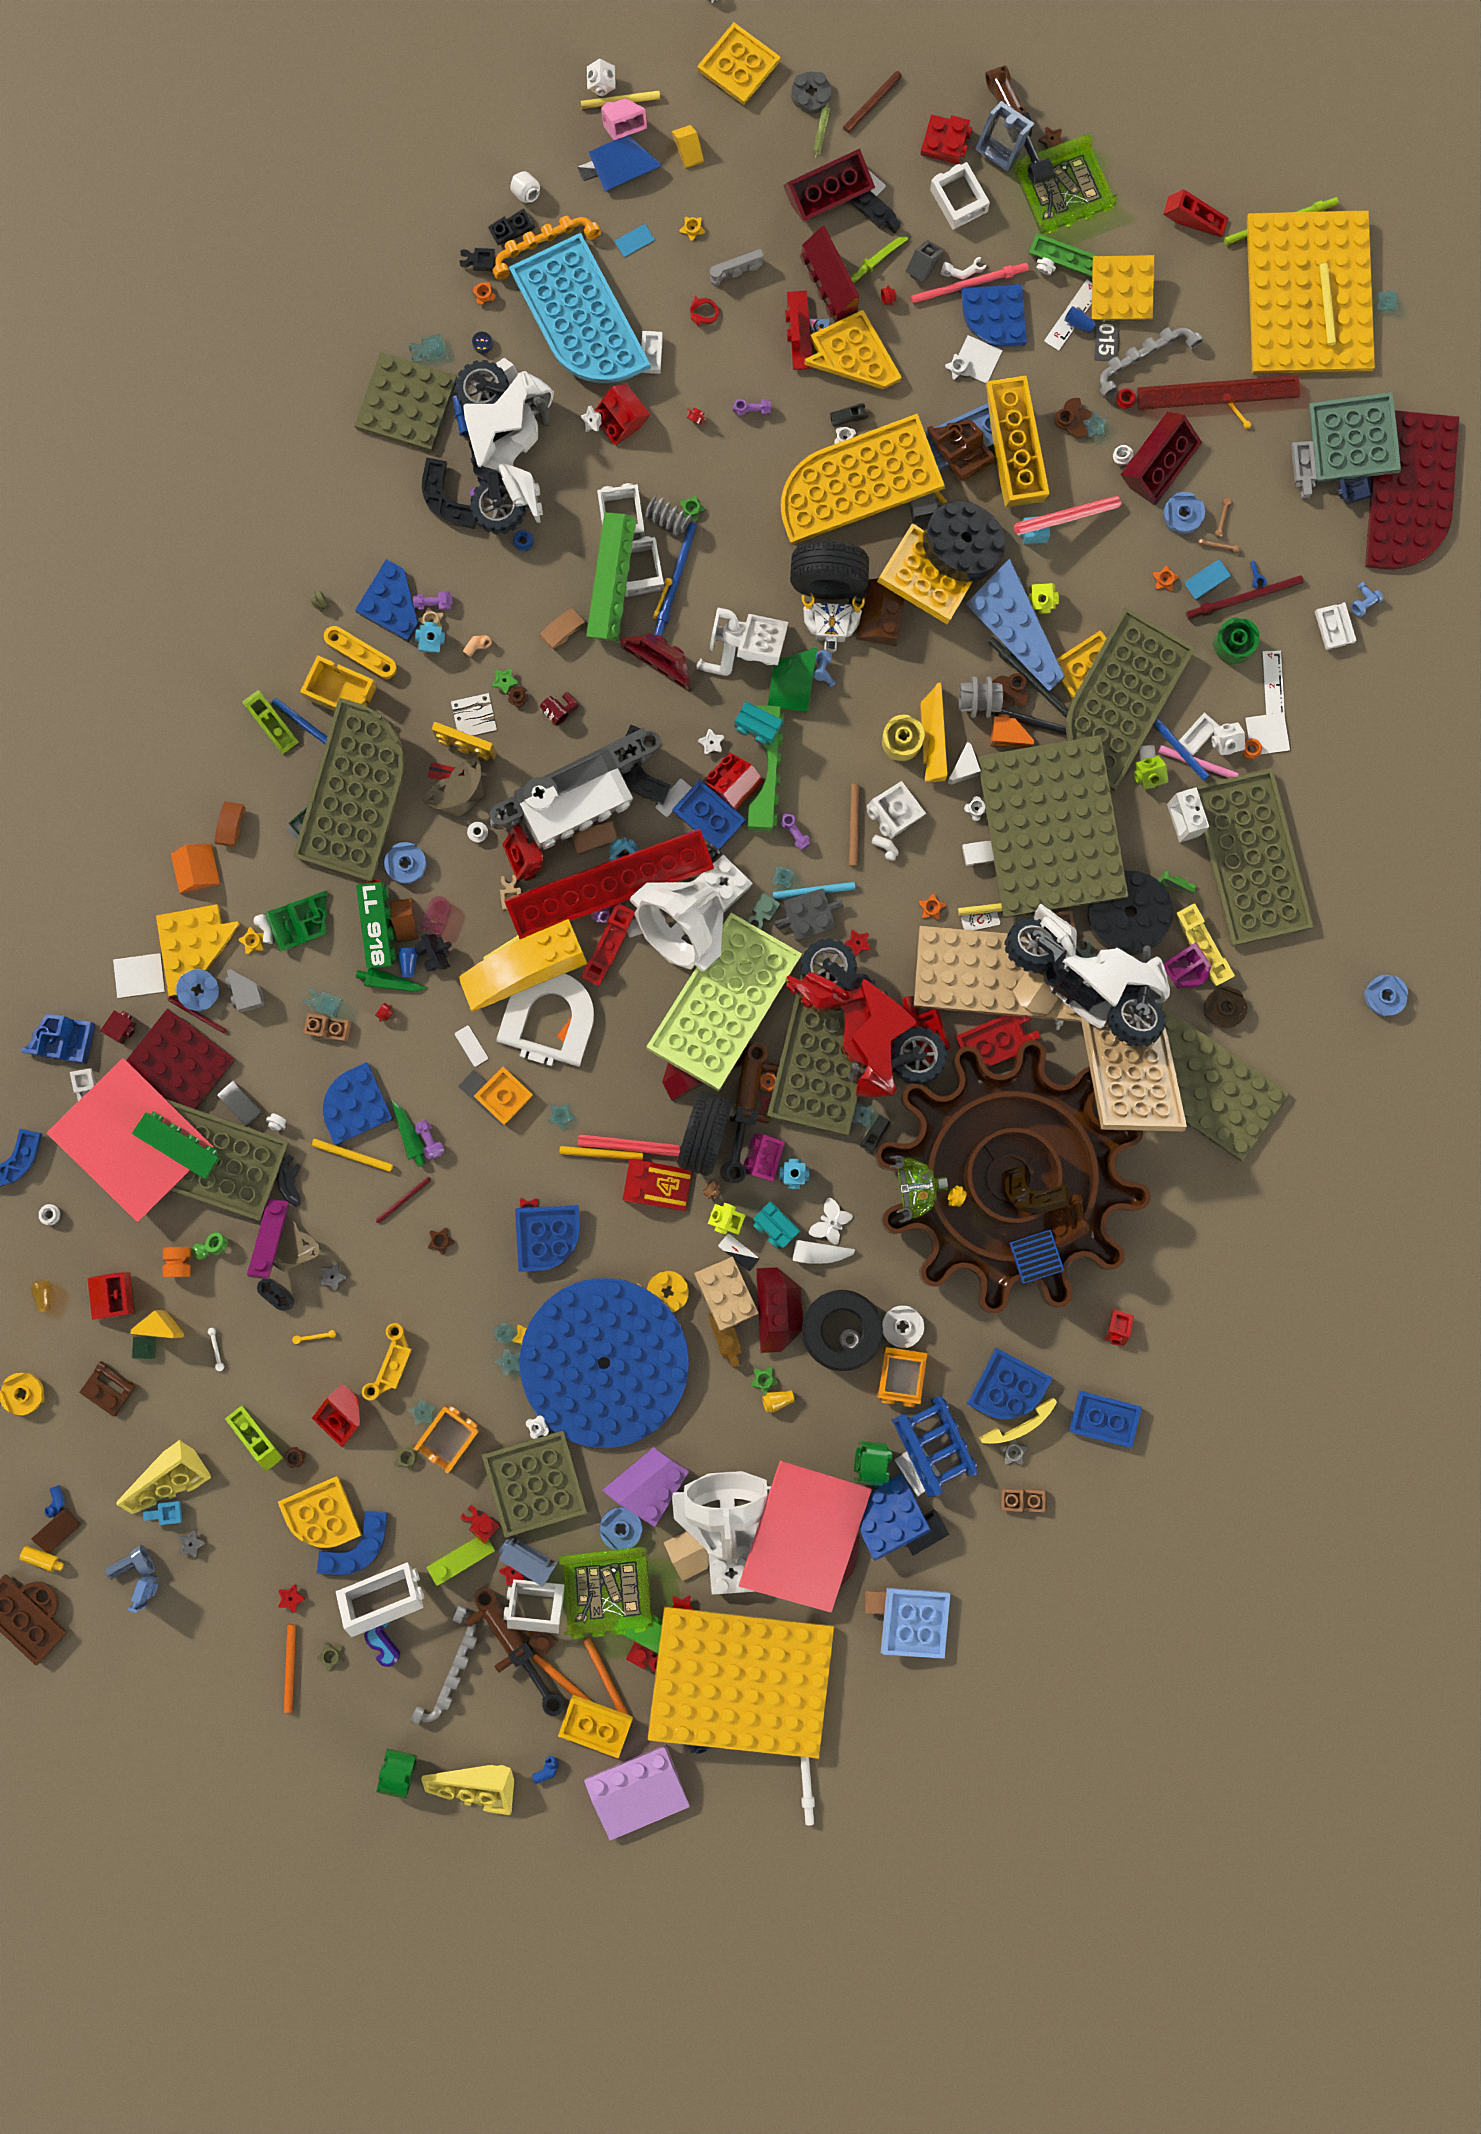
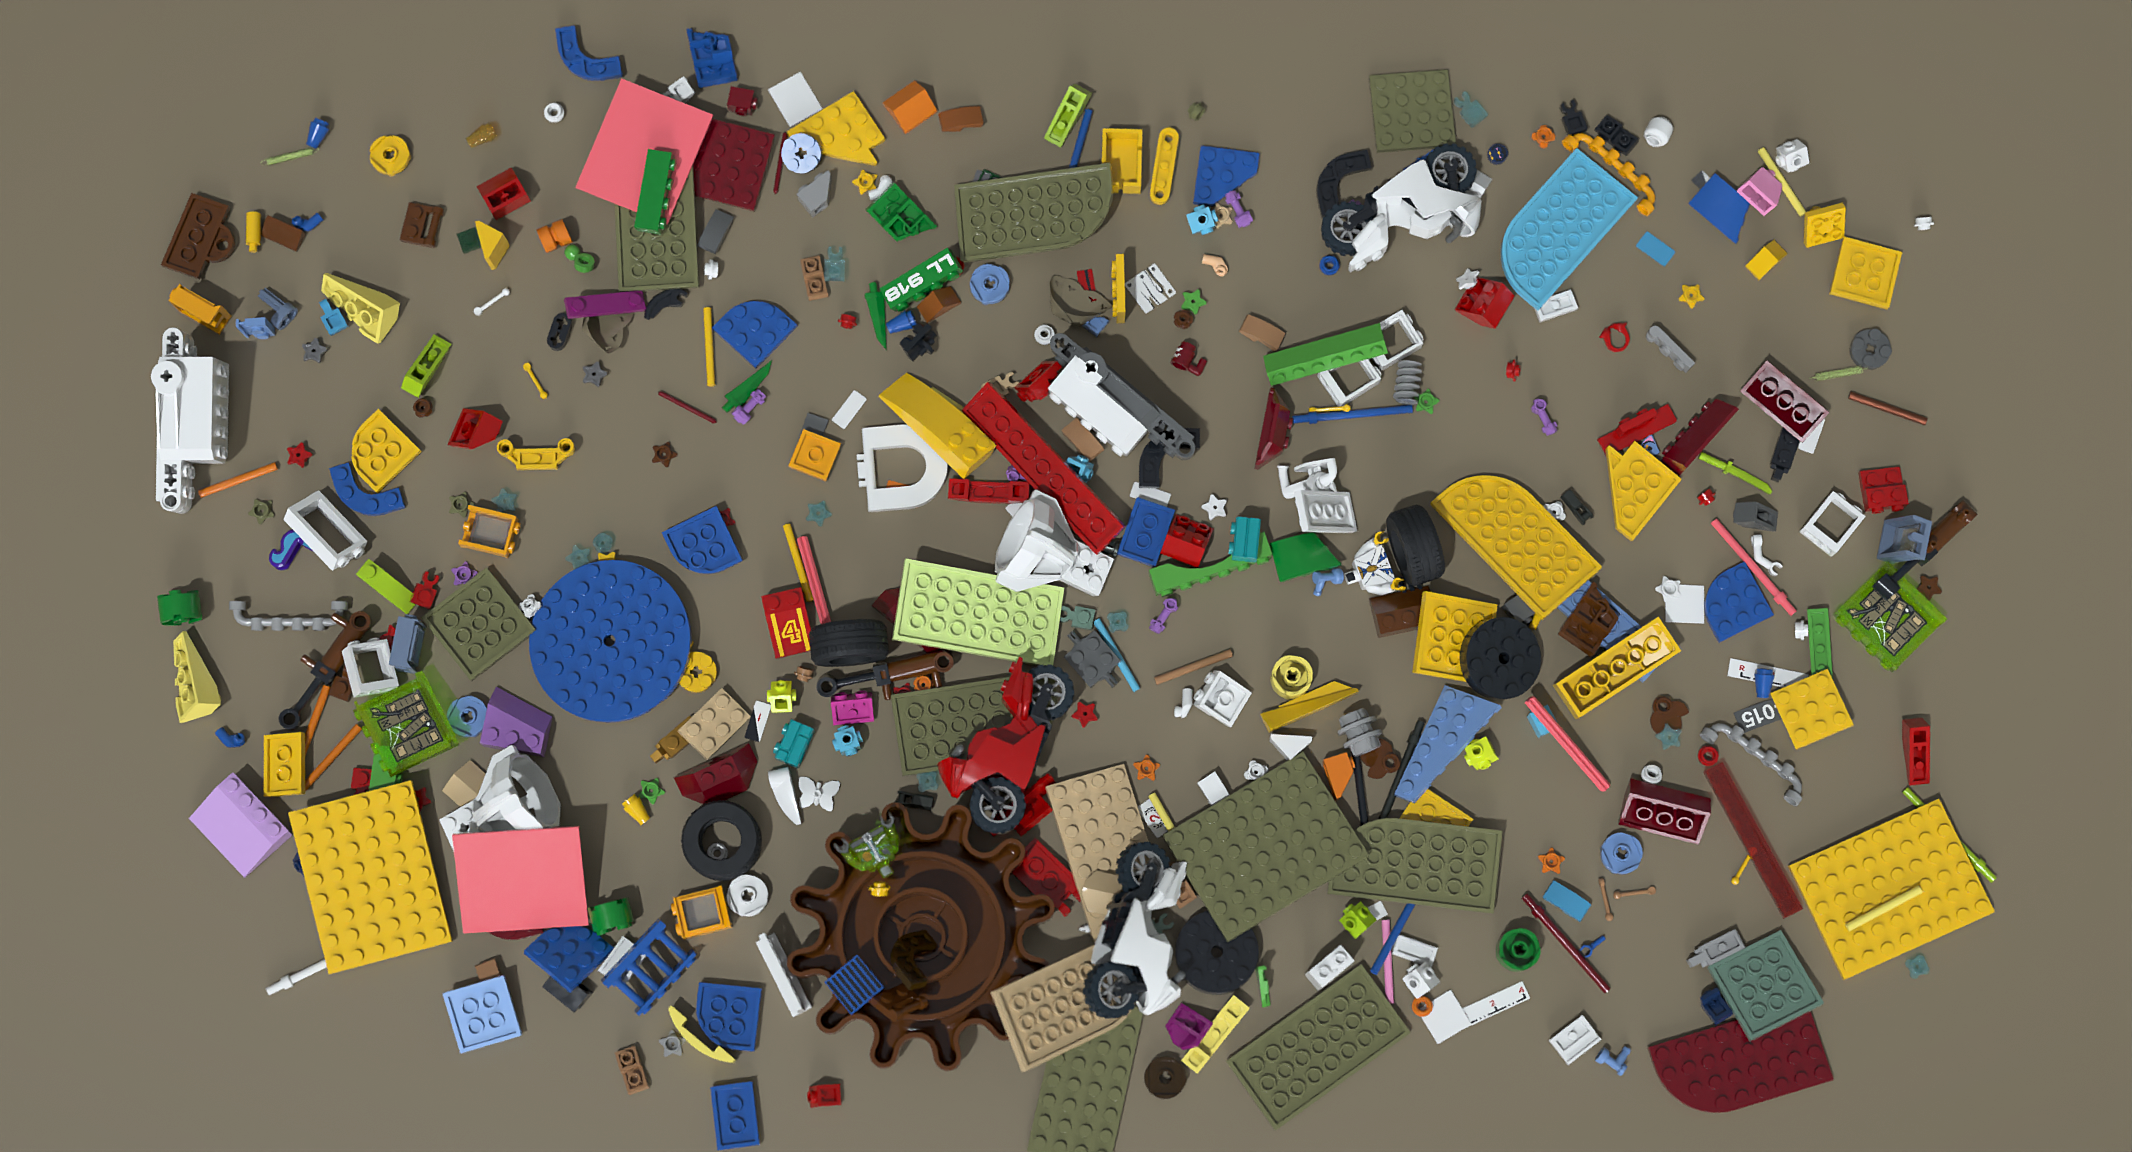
camera: 65 degrees right, 5 degrees down
clear pink plate [421,896,451,936] -> none
none -> white piece [151,328,229,514]
none -> light orange window [168,284,232,335]
none -> medium lavender plate [451,561,478,586]
none -> white fence [756,933,812,1017]
none -> medium blue tile [1082,317,1109,338]
none -> yellow plate [1804,202,1846,248]

